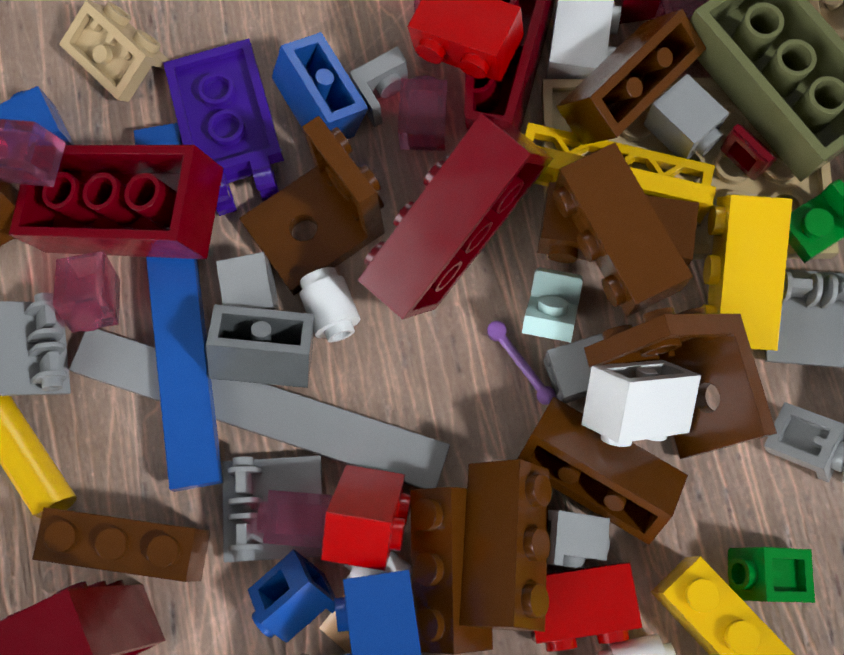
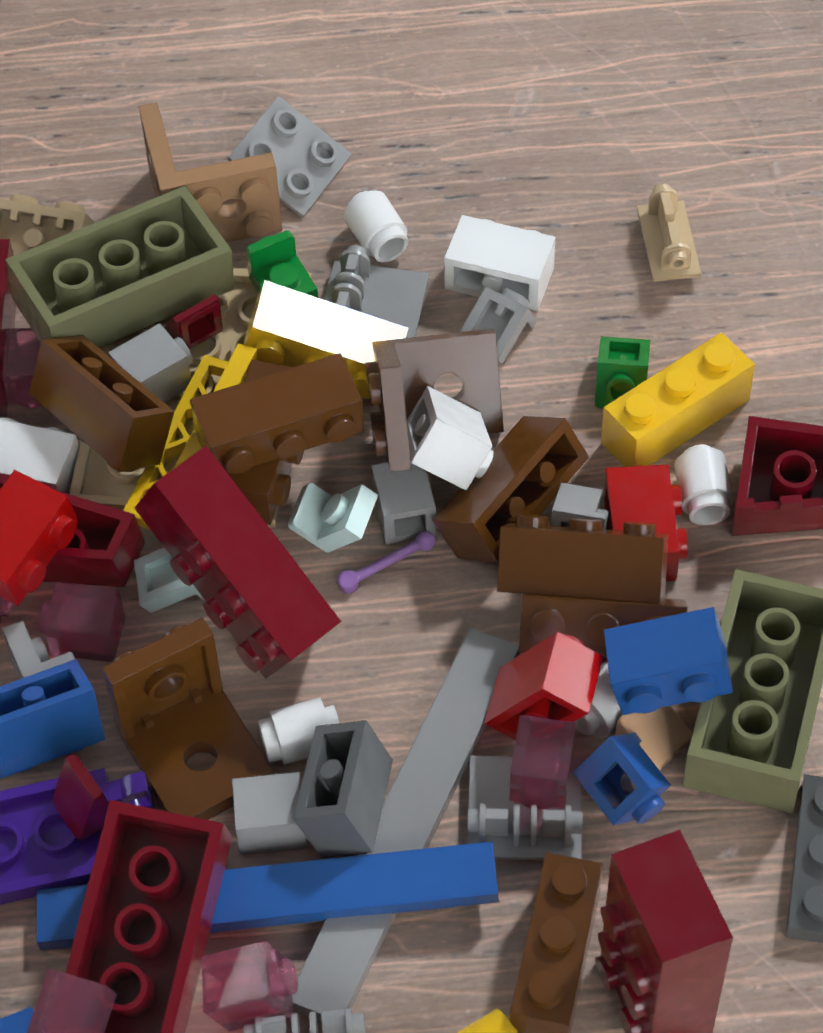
camera: 90 degrees left, 20 degrees down
none -> dark red slope [53,754,109,841]

